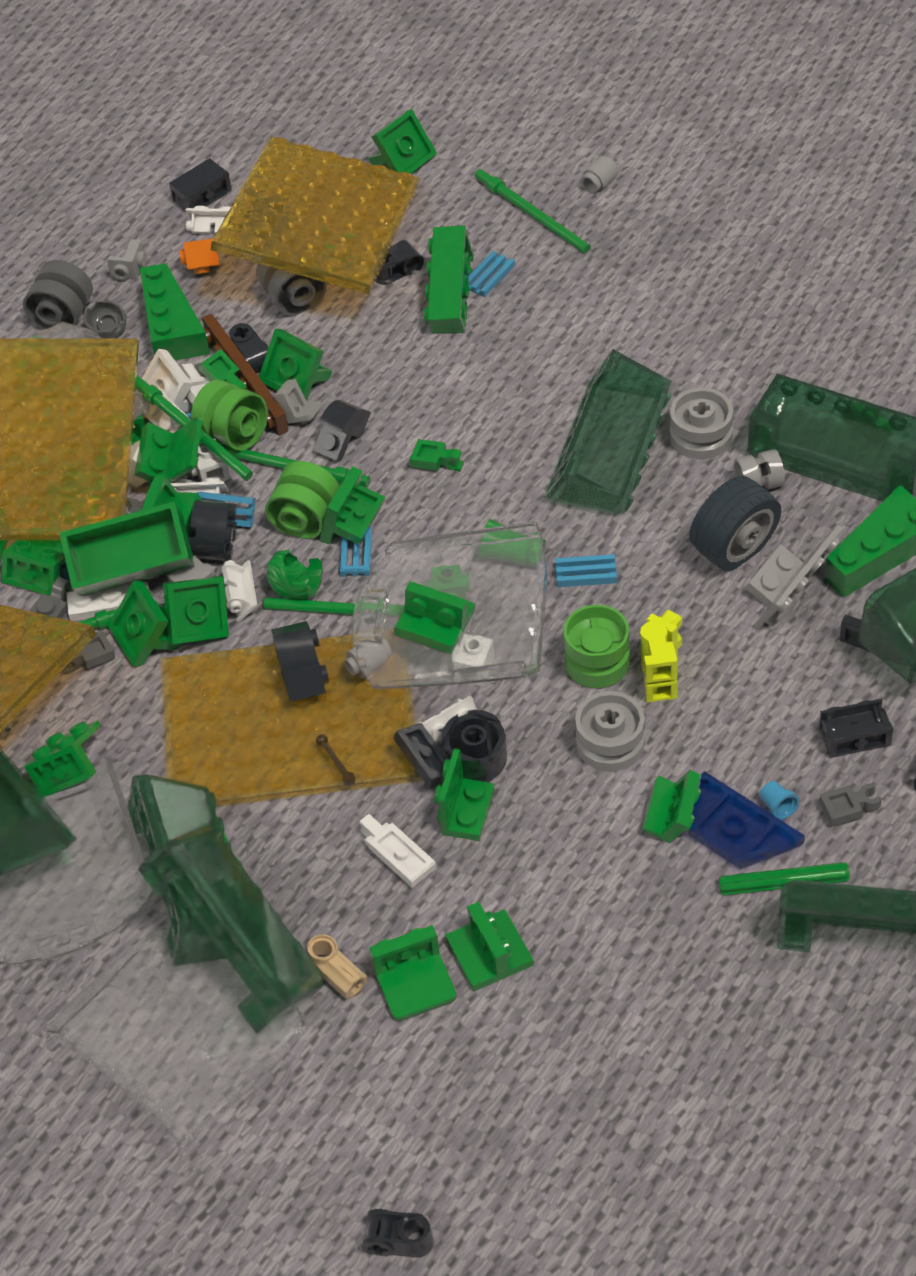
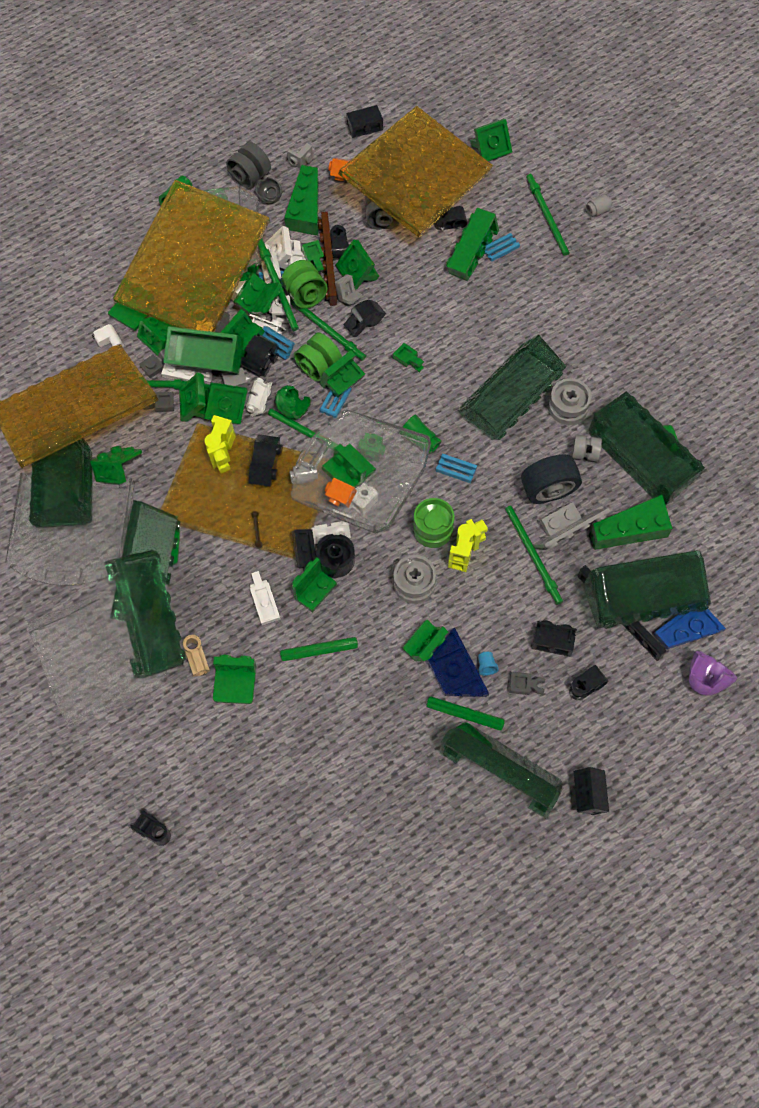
camera: 20 degrees right, 15 degrees up
white hinge [186,206,242,235] -> none
green bracket [445,901,534,992] -> none
none -> neon yellow hips [205,415,236,474]
none -> green axle [280,637,358,661]
none -> orange brick [325,478,357,508]
none -> green bar [505,505,563,605]

